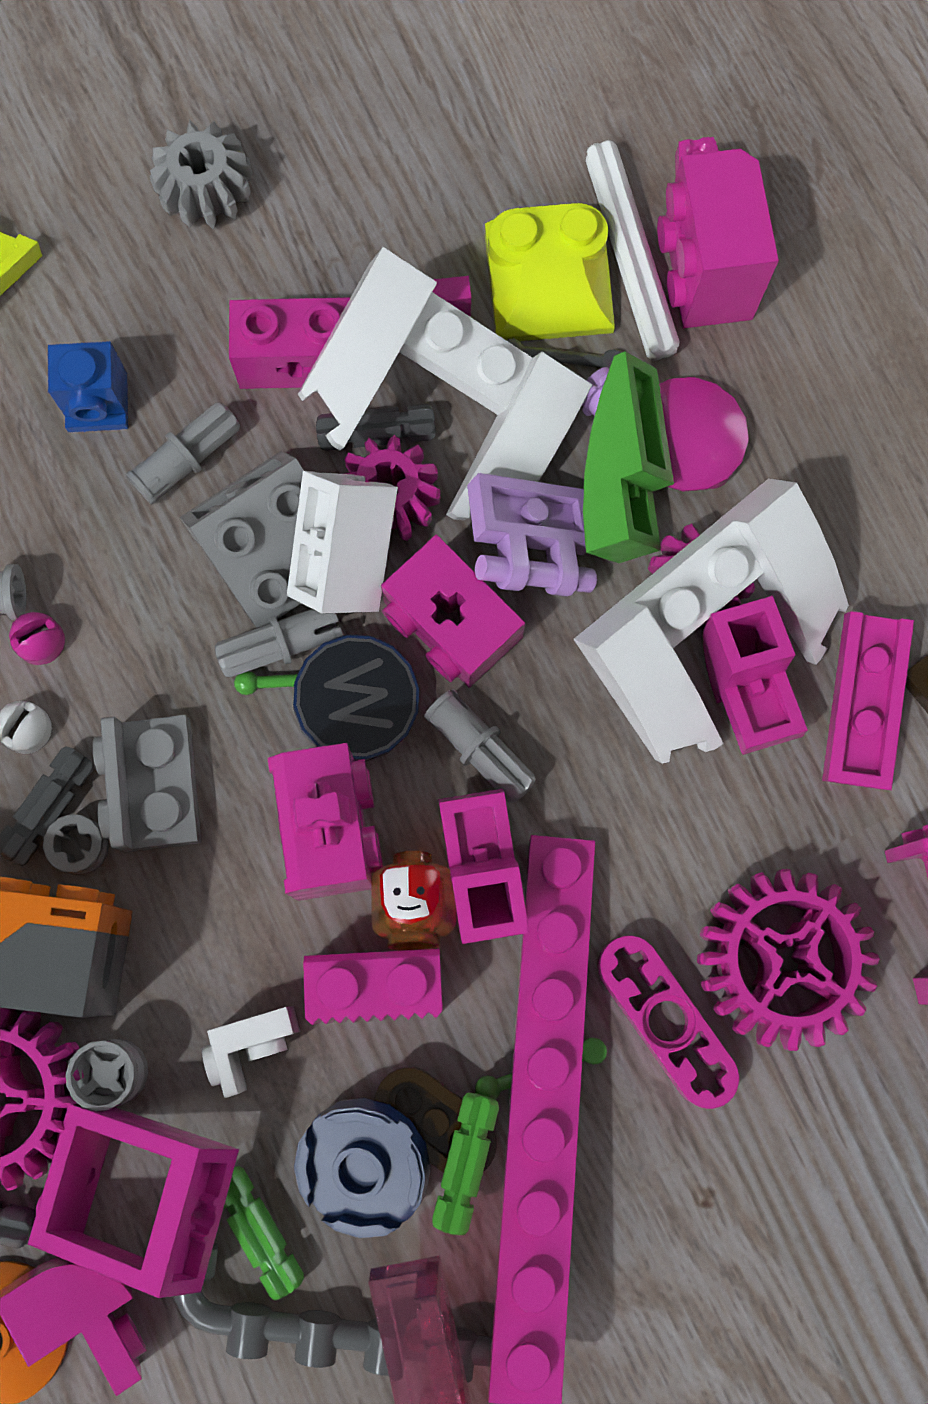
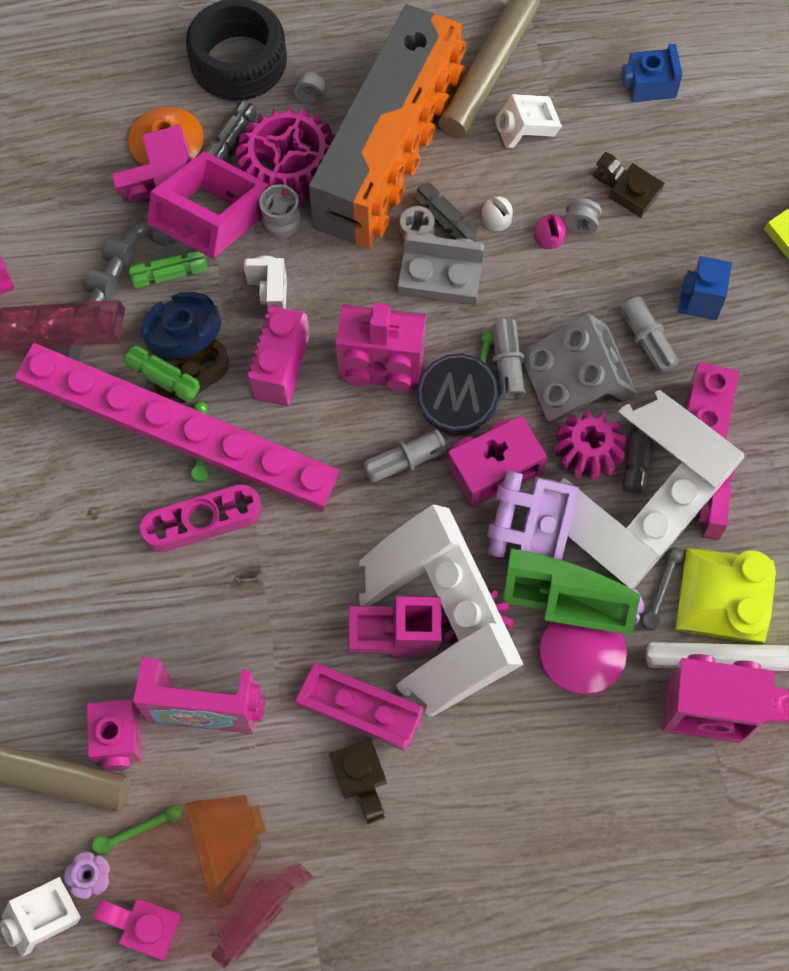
camera: 110 degrees right, 10 degrees down
white hinge [287,471,398,613] -> none
head [371,851,456,951] -> none
dark pink brick [438,789,529,944] -> none
dark pink gear [697,869,880,1051] -> none

